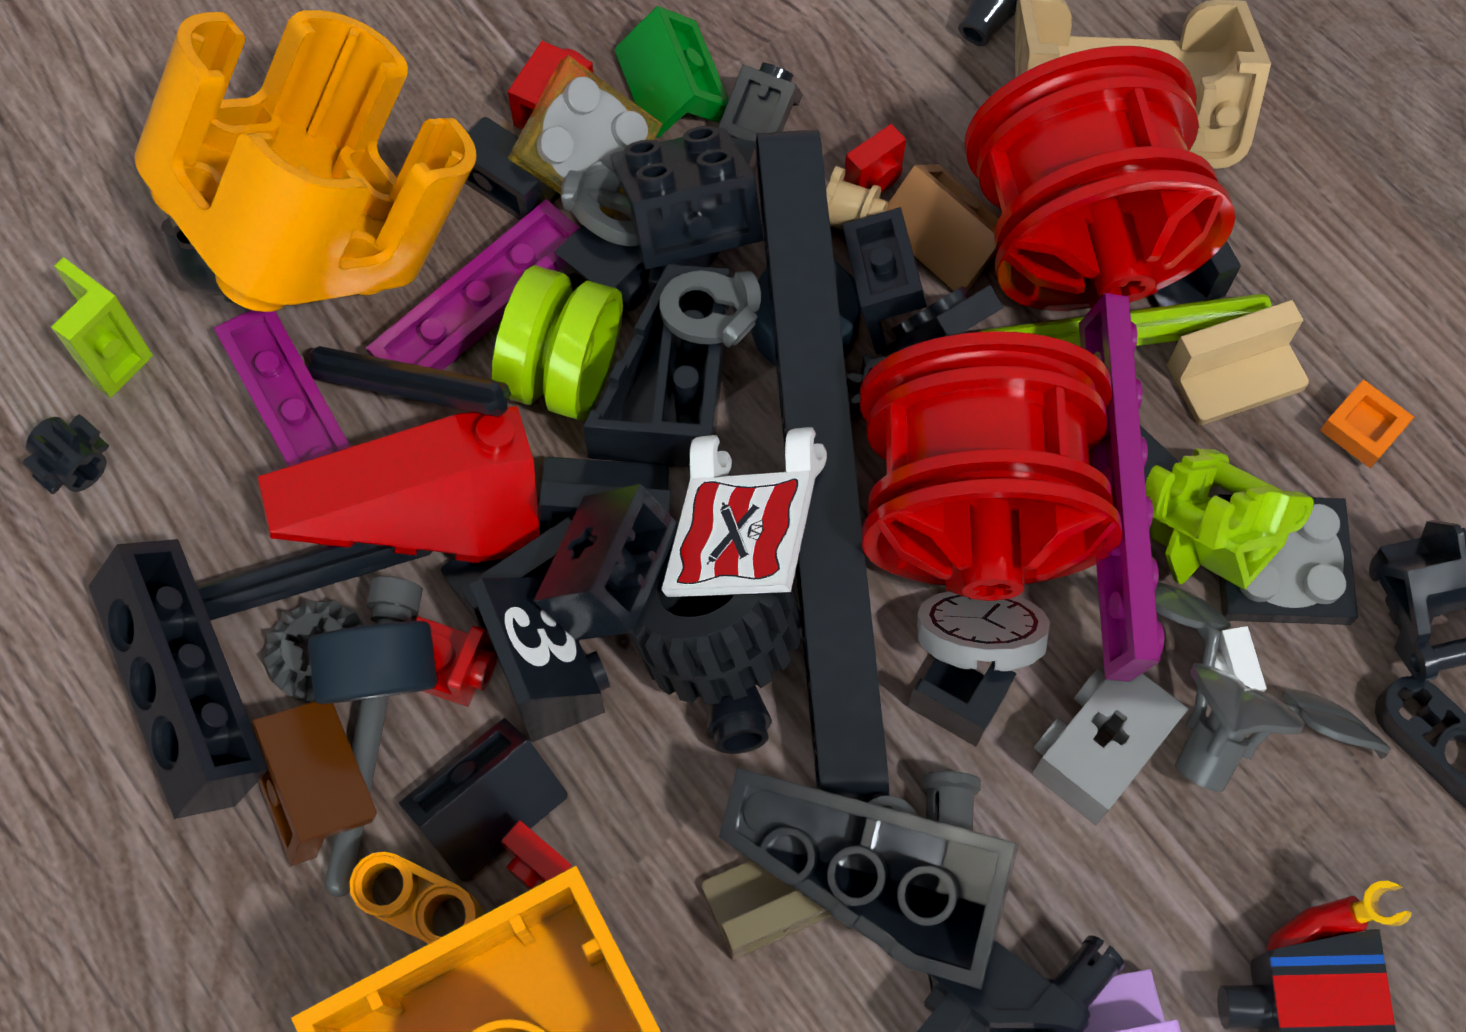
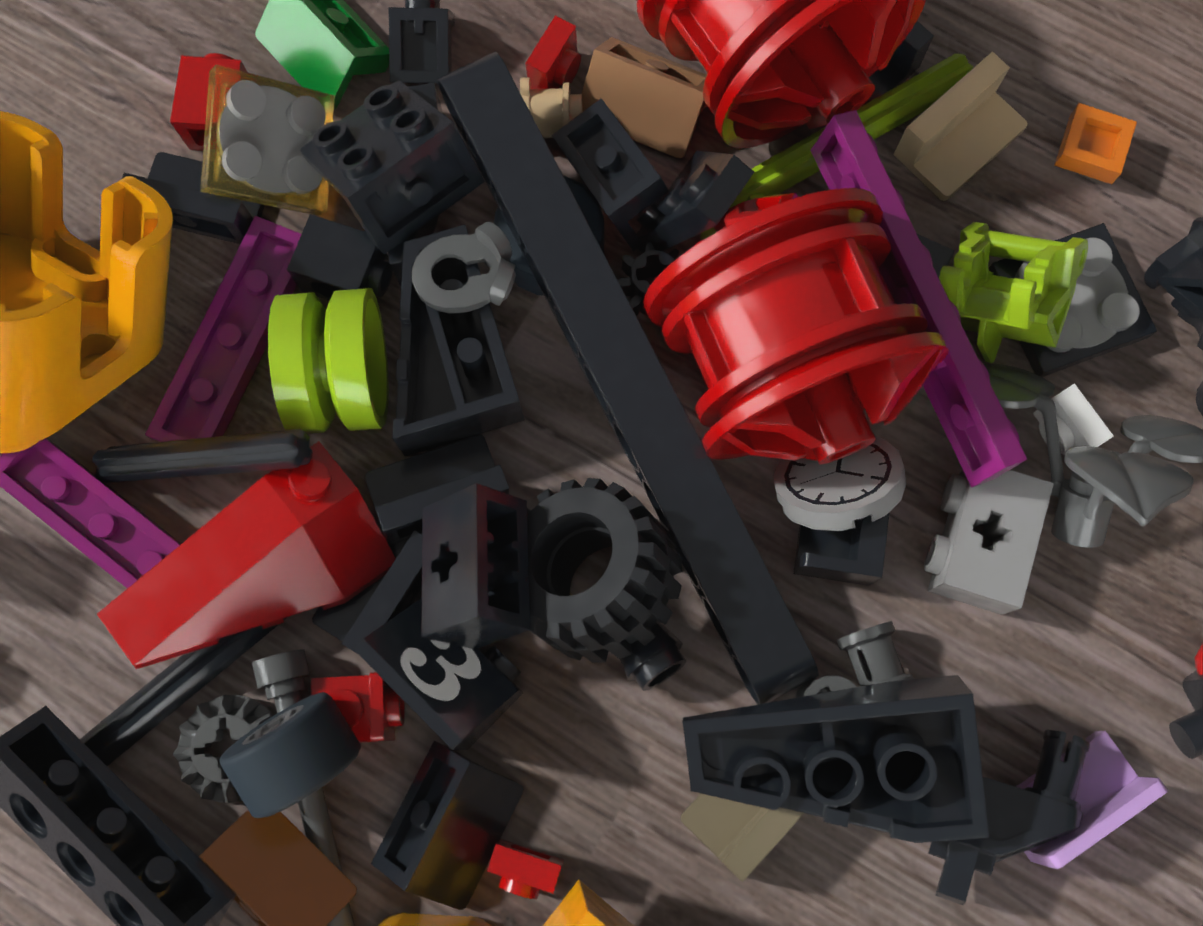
camera: 20 degrees left, 10 degrees up
dark grey piece [561,165,638,246] -> none
white flag [662,427,827,597] -> none

